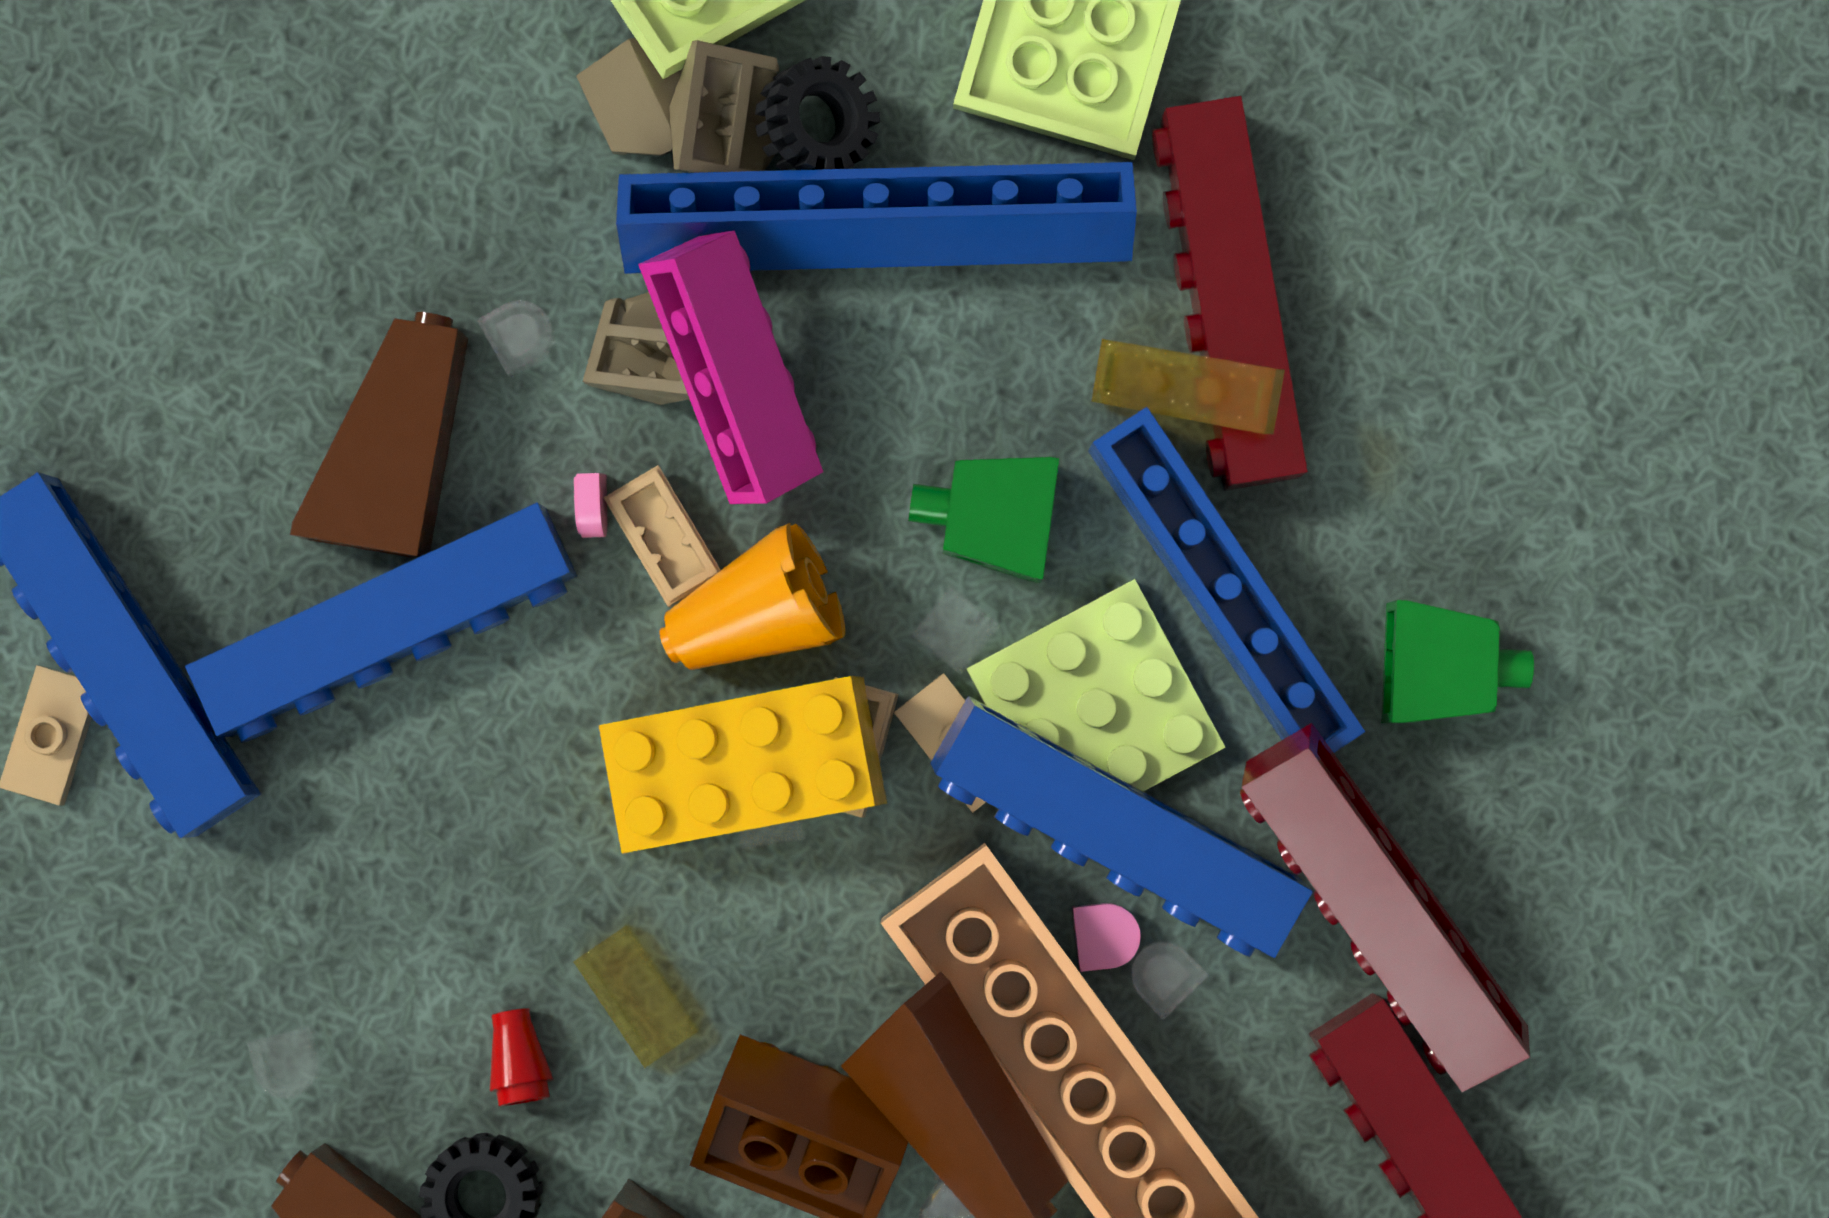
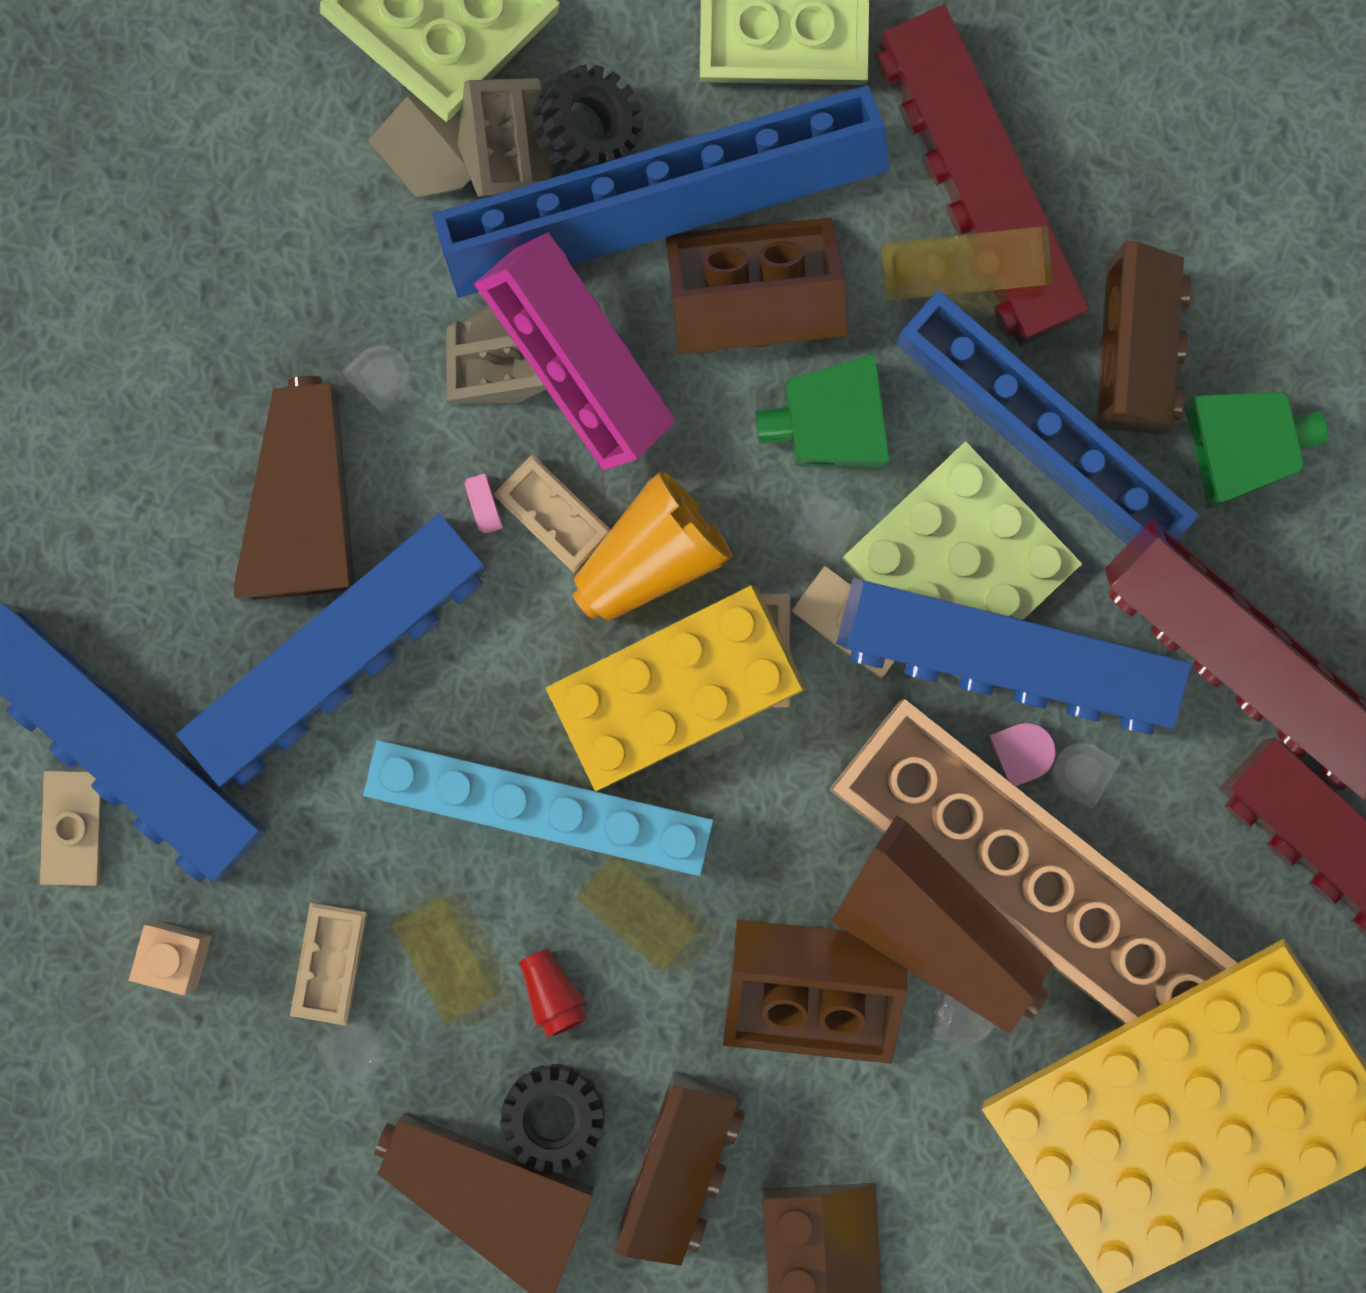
camera: 20 degrees left, 0 degrees up
none -> light nougat brick [129,921,212,996]
none -> tan plate [290,902,368,1026]
none -> medium azure brick [363,740,713,876]
none -> clear yellow tile [391,896,496,1024]
none -> reddish brown slope [665,217,847,354]
none -> reddish brown slope [1096,240,1191,434]

